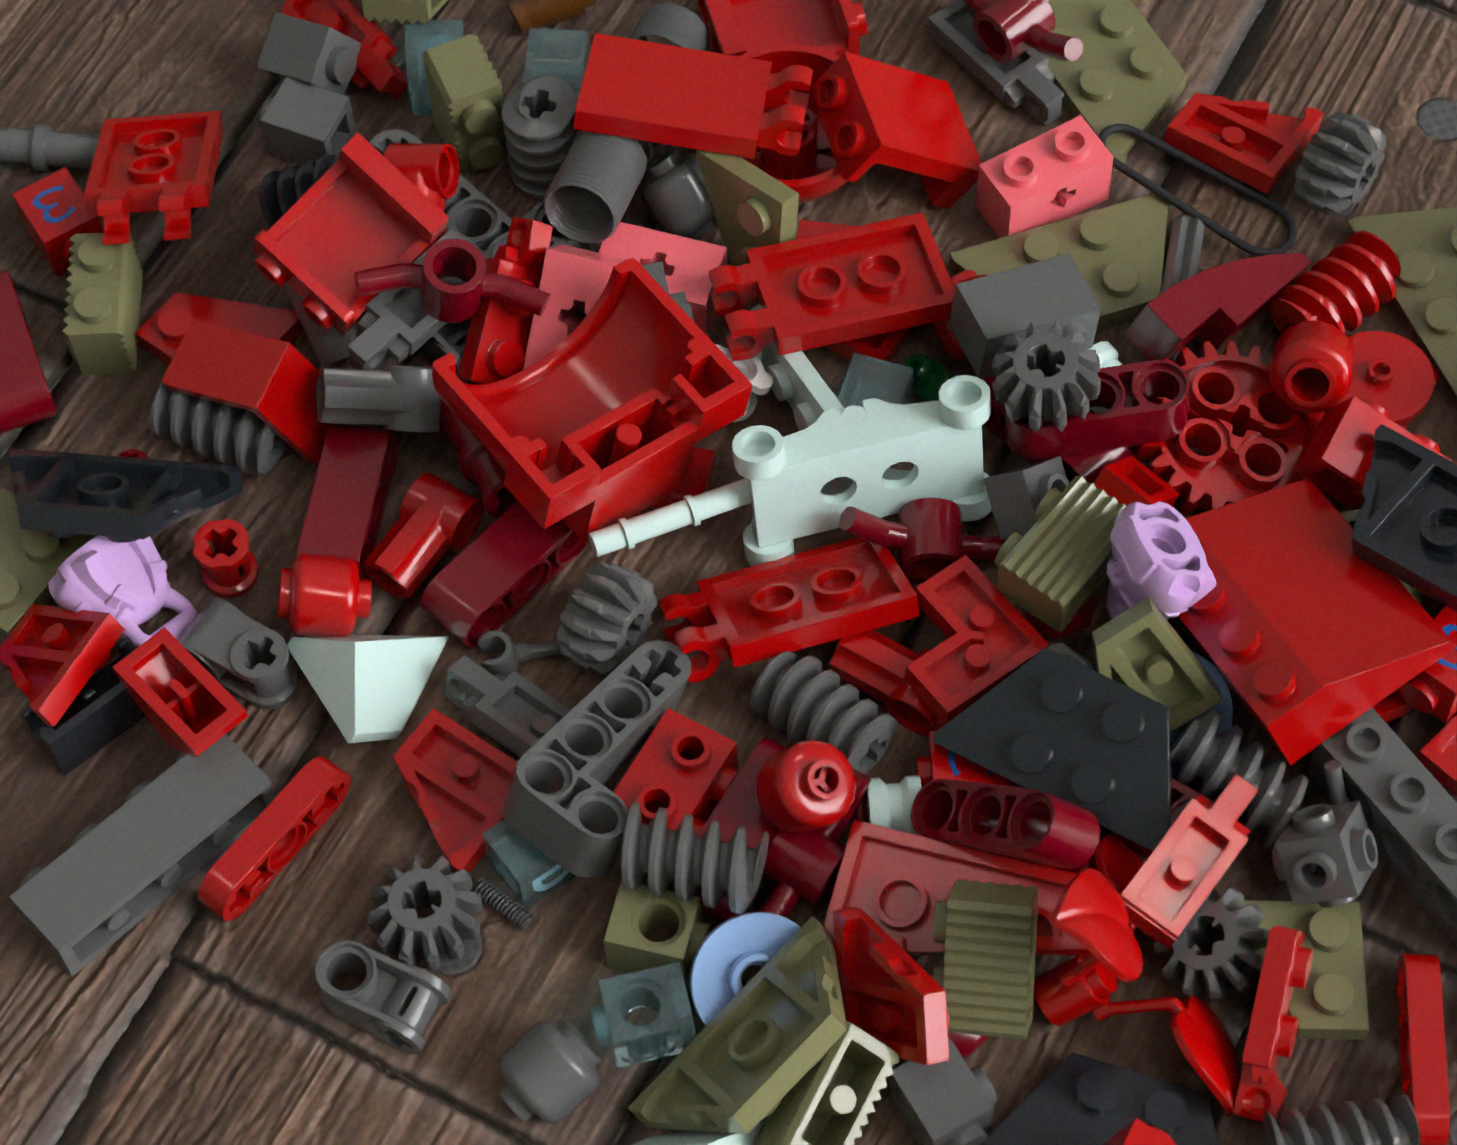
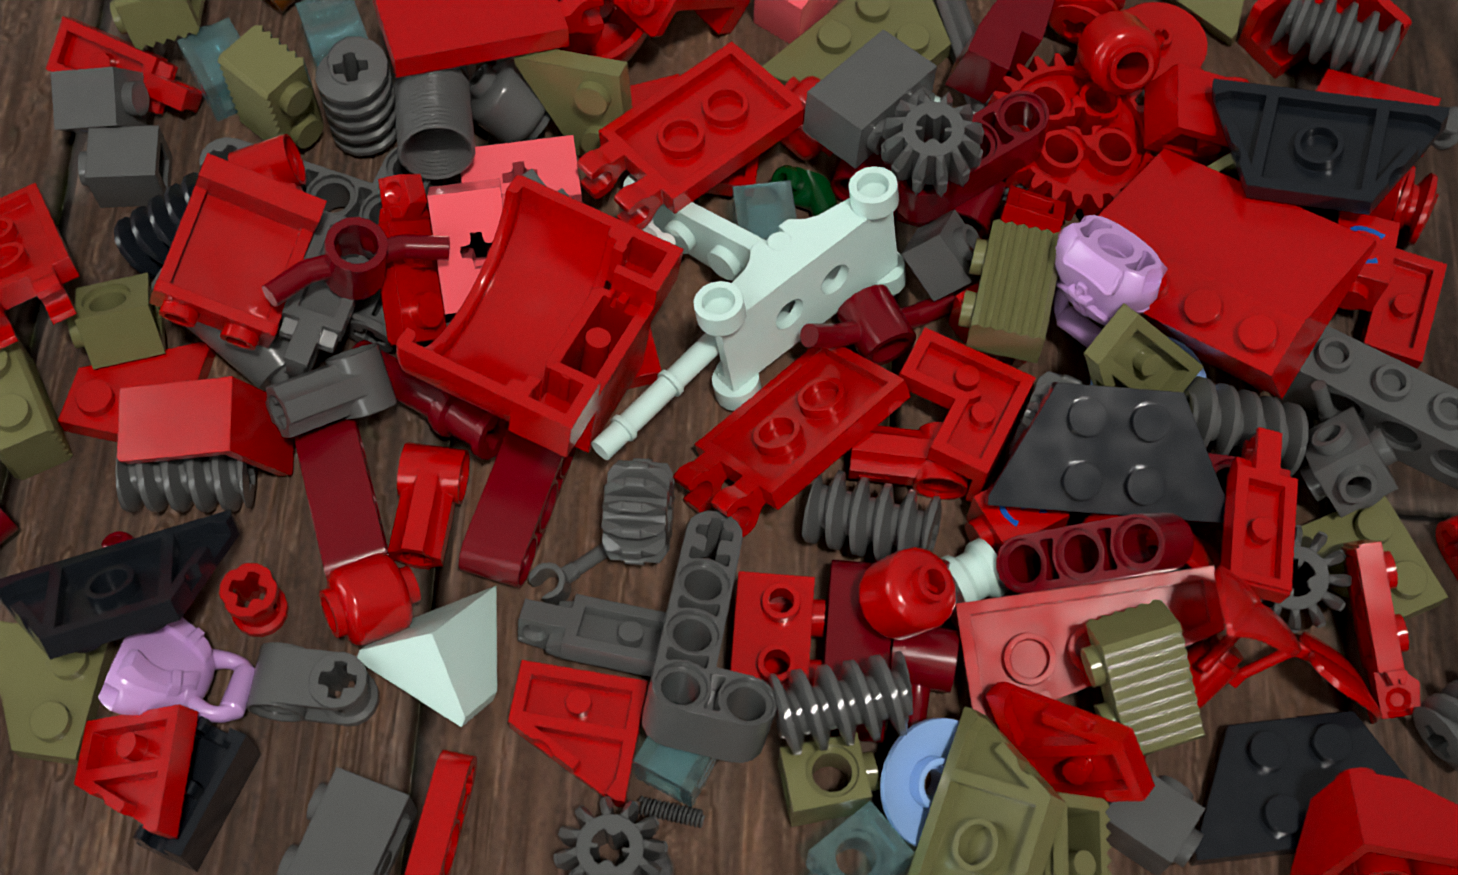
camera: 30 degrees left, 5 degrees up
red slope [112,627,248,757] -> none
none -> olive brick [67,272,166,369]

